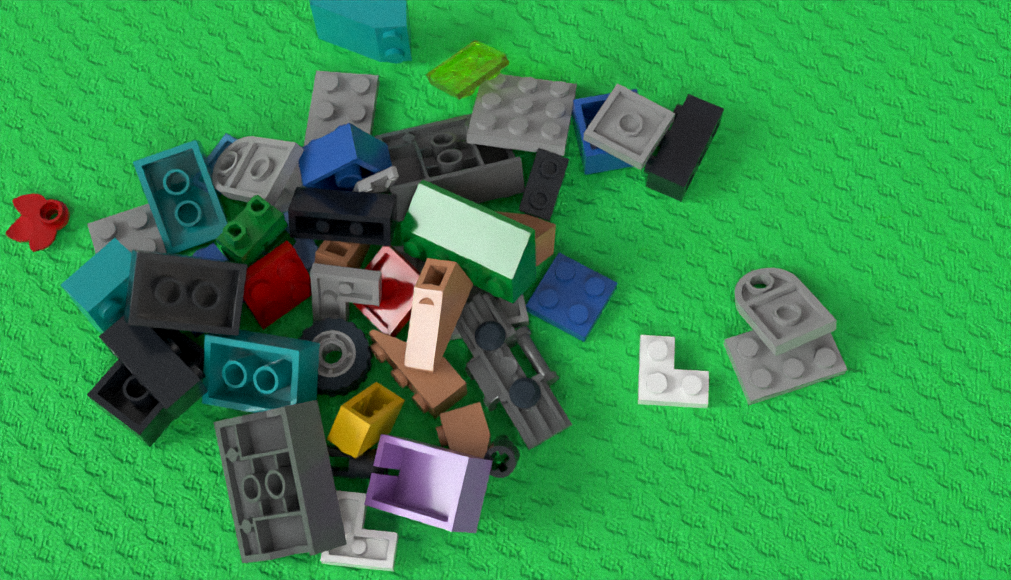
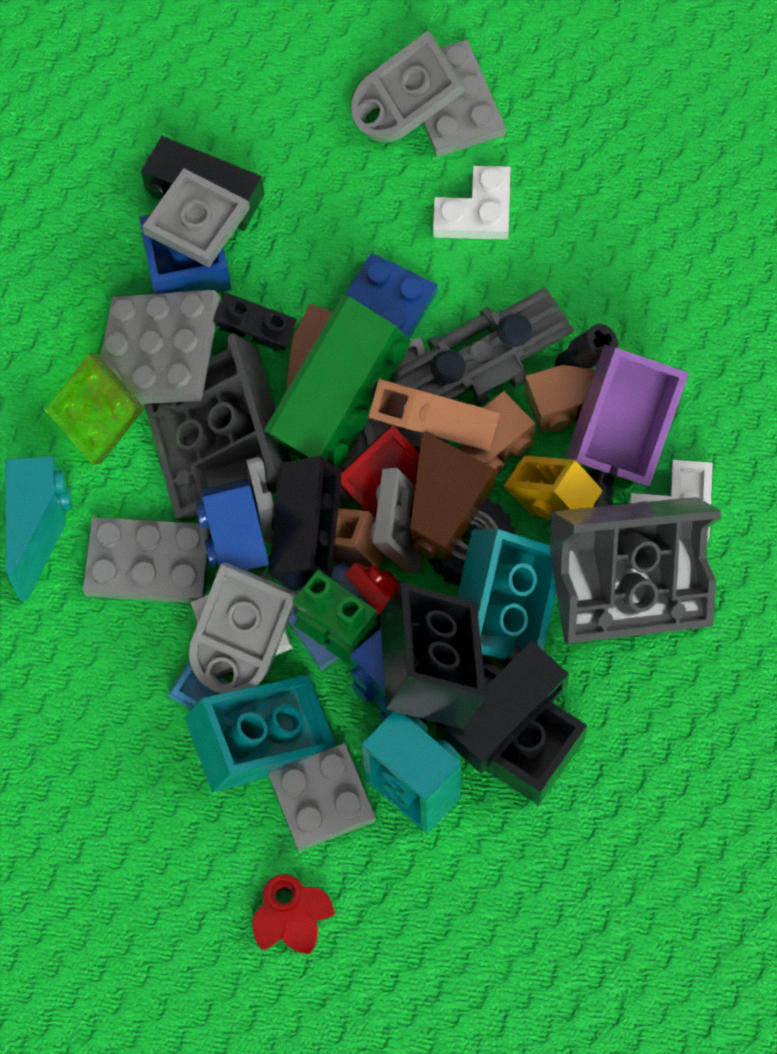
camera: 90 degrees left, 0 degrees up
none -> reddish brown slope [410,432,495,562]

